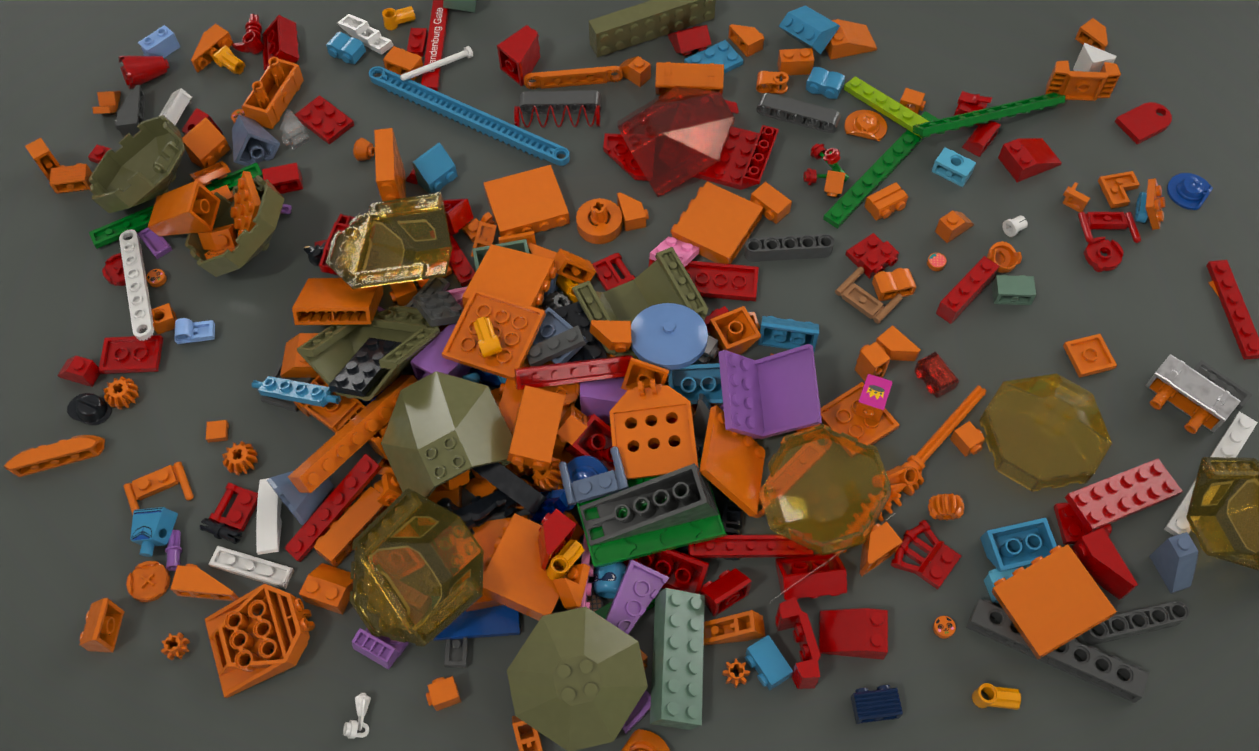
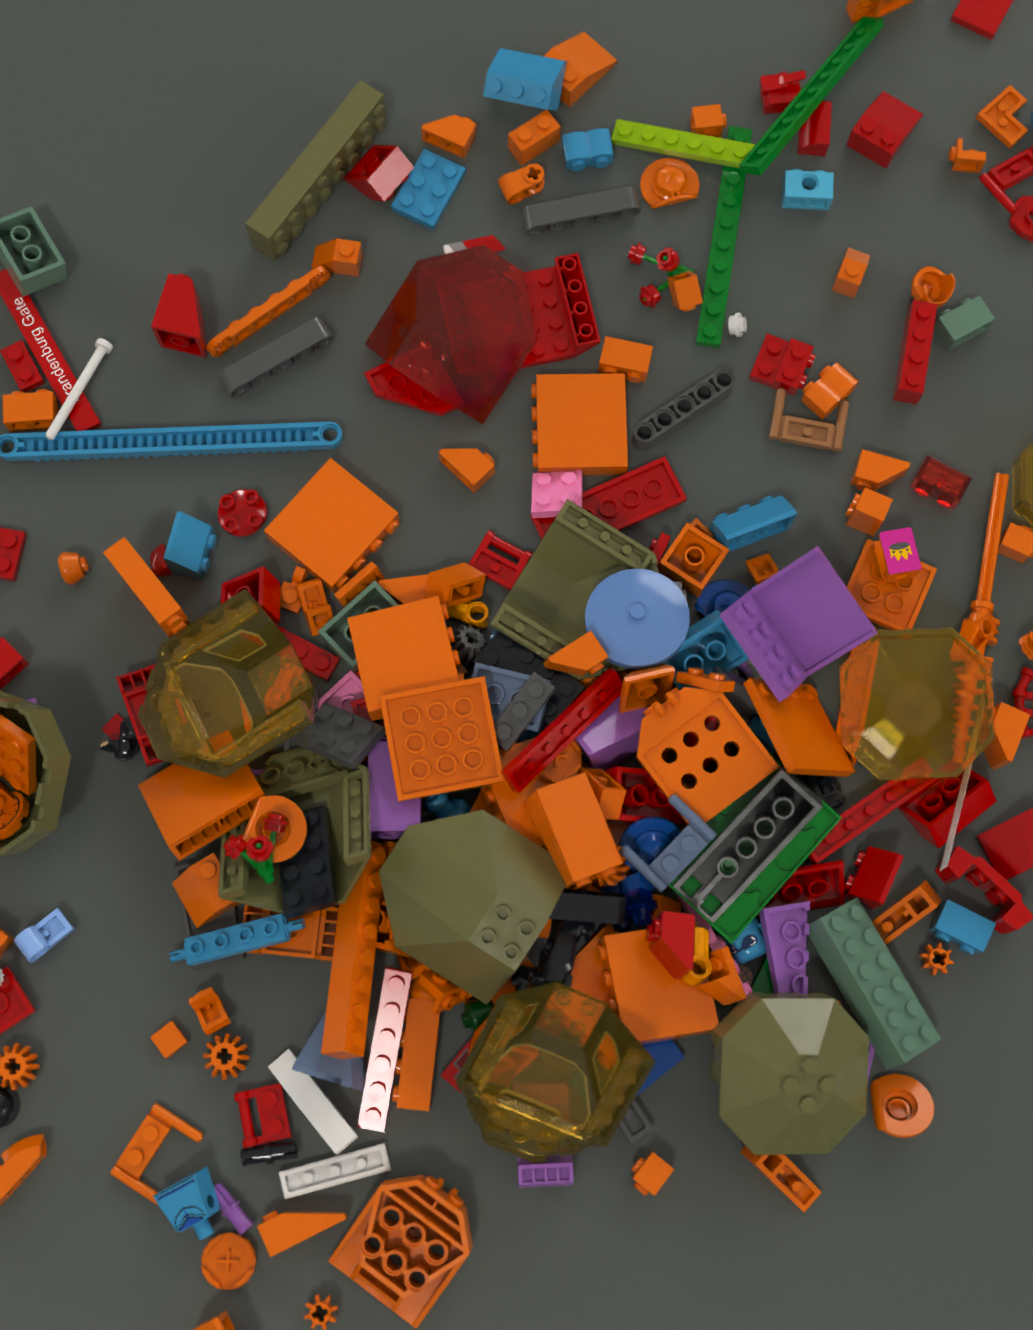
camera: 35 degrees left, 15 degrees up
orange slope [299,563,353,615] -> none
white piece [343,693,371,739] -> none
light orange piece [473,317,503,358] -> none
red piece [514,105,600,128] -> none
orange piece [576,198,623,244] -> none
orange piece [655,62,724,110] -> none
orange brick [864,182,908,220] -> none
tile [927,253,947,271] -> none
white bush [1002,215,1028,237] -> none
none -> orange bracket [188,987,231,1036]
none -> red dish [218,489,267,537]
none -> red plant [223,813,289,884]
none -> orange hat [242,795,307,863]
none -> orange plate [676,667,735,693]
none -> white plate [728,312,747,337]

